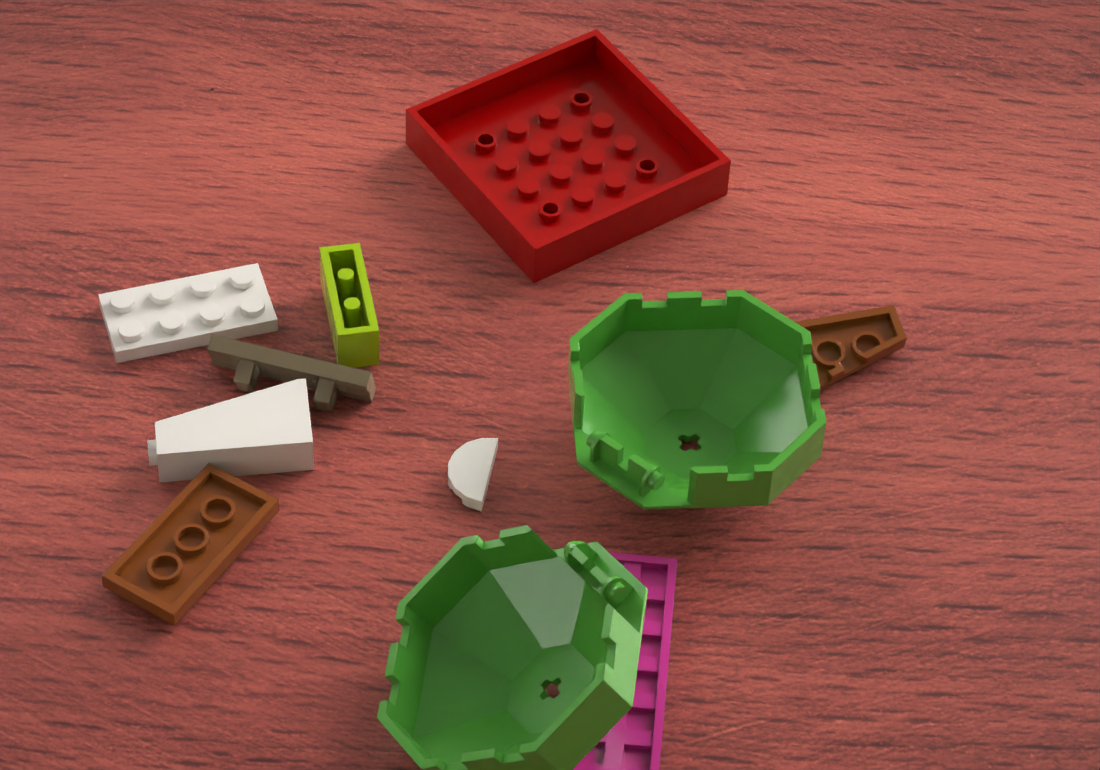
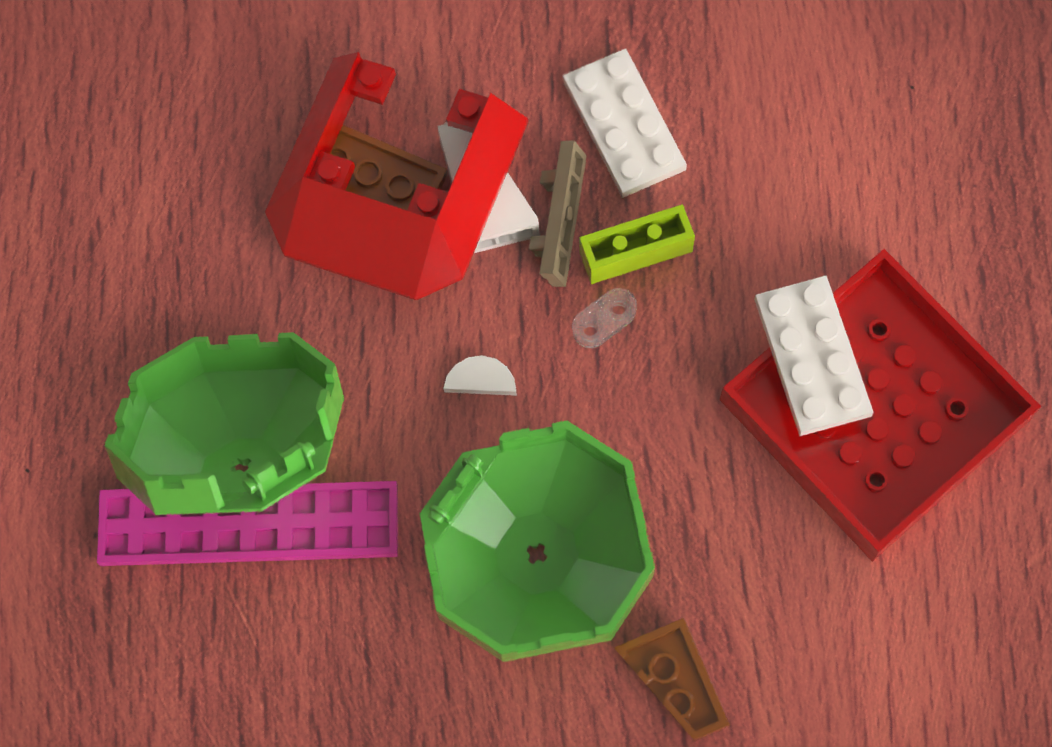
camera: 90 degrees right, 25 degrees up
none -> red slope [265,52,529,300]
none -> clear plate [572,288,637,348]
none -> white plate [754,276,873,436]

